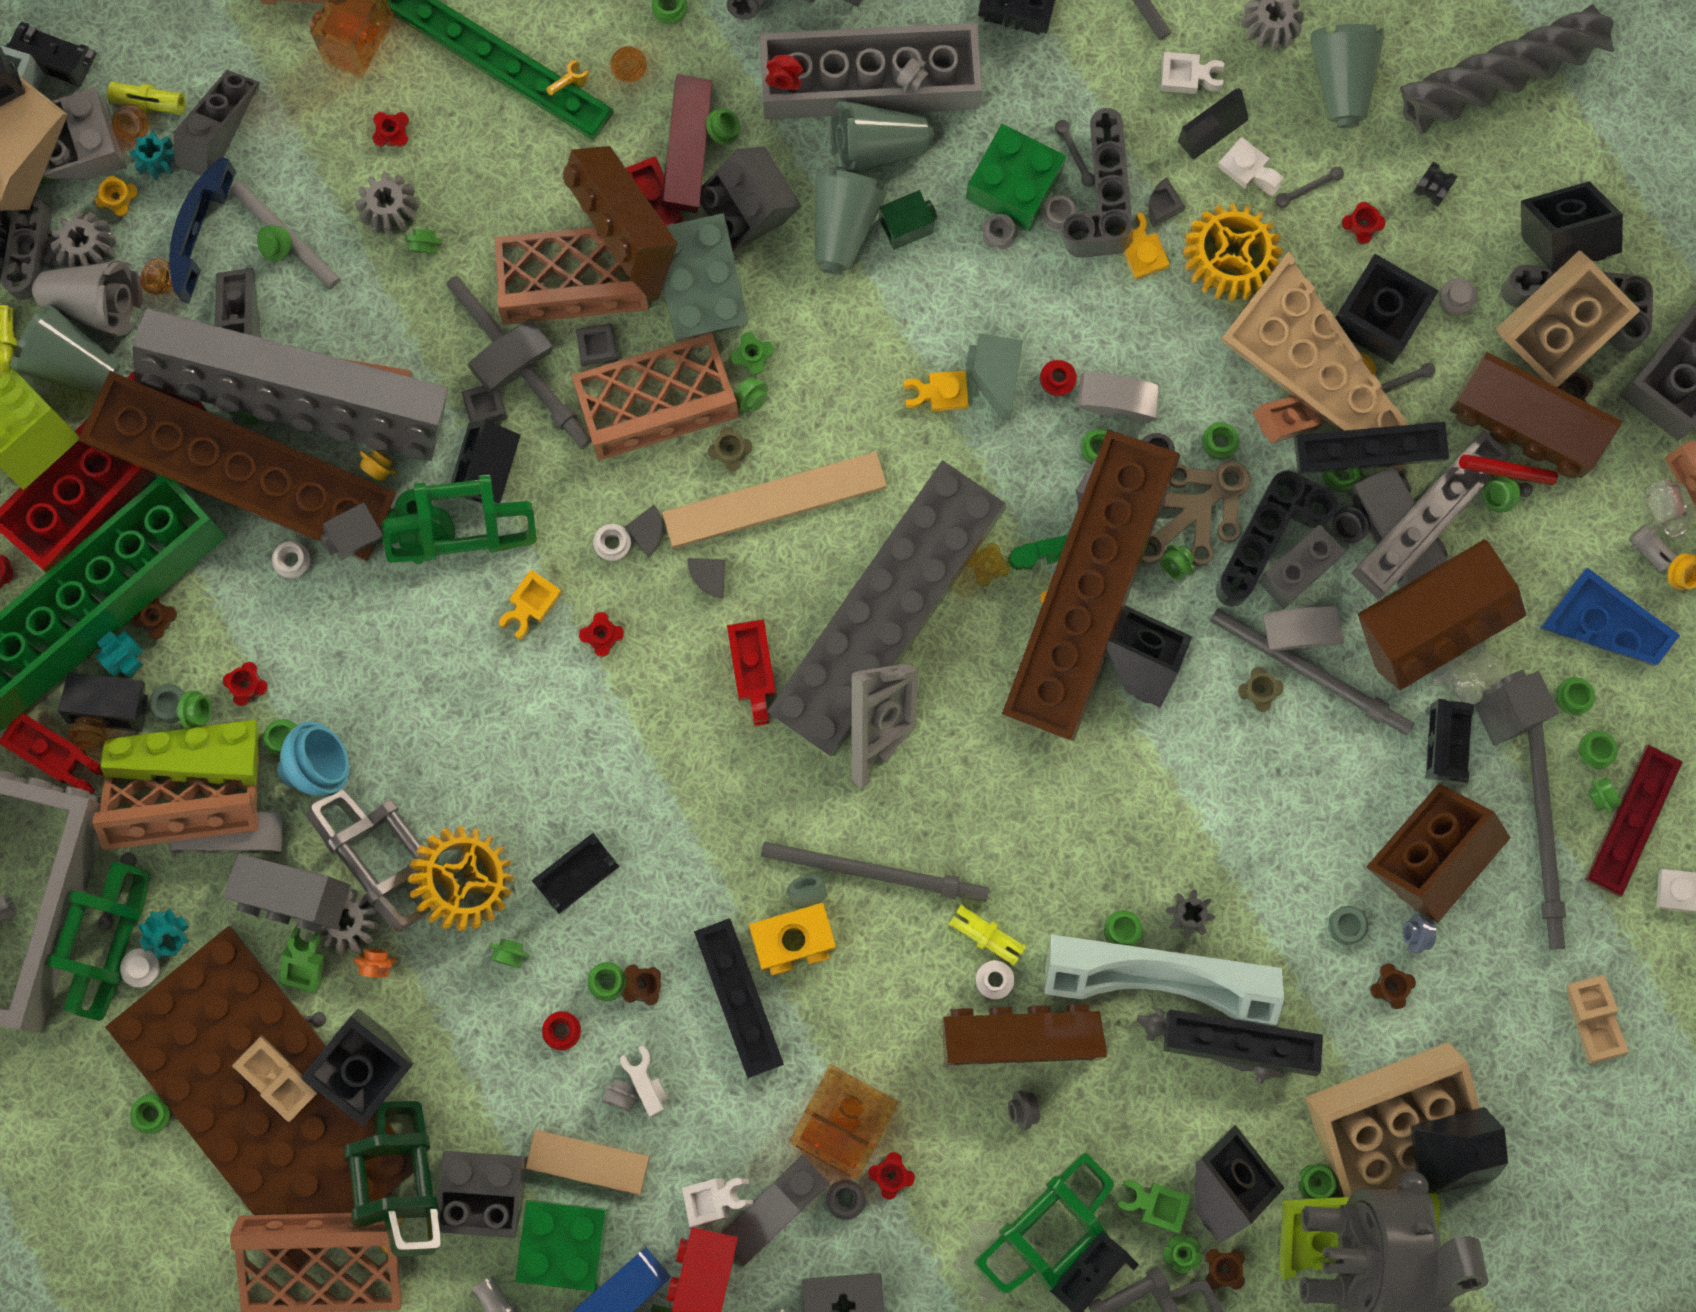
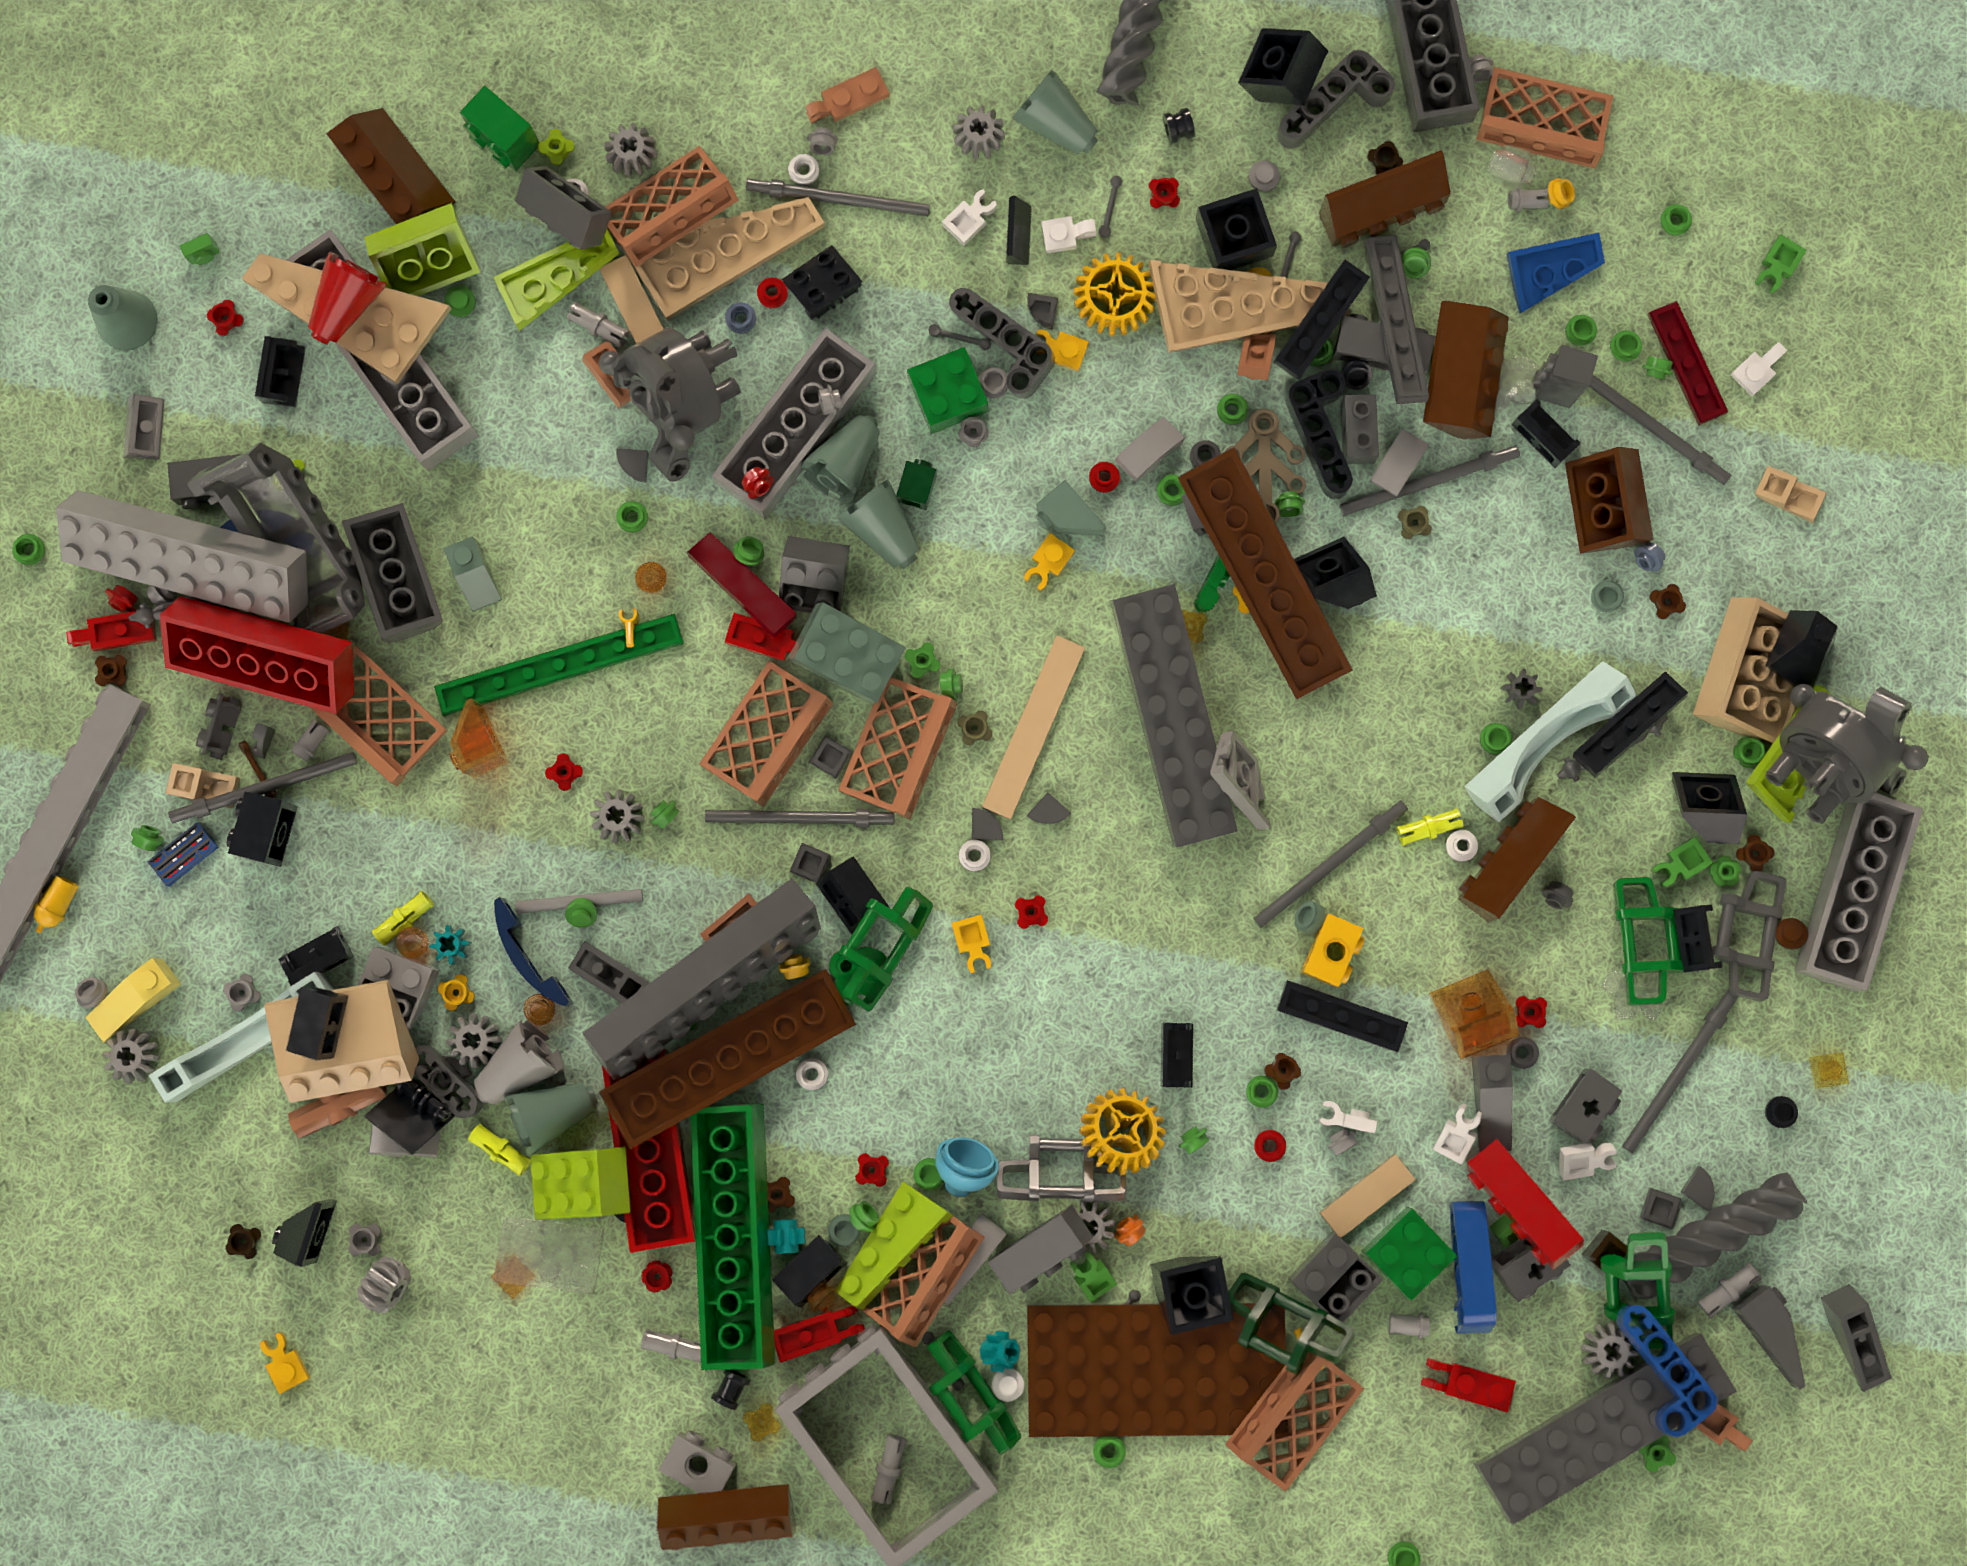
camera: 45 degrees left, 5 degrees up
dark grey slope [173,70,260,176] -> none
tan slope [232,1035,317,1122] -> none
dark grey brick [320,502,383,561] -> none
dark grey slope [468,319,553,393] -> none
reddish brown slope [563,146,678,301] -> none
red plate [727,619,776,726] -> none
red bar [1459,454,1558,486] -> none
tan brick [1495,250,1641,387] -> none

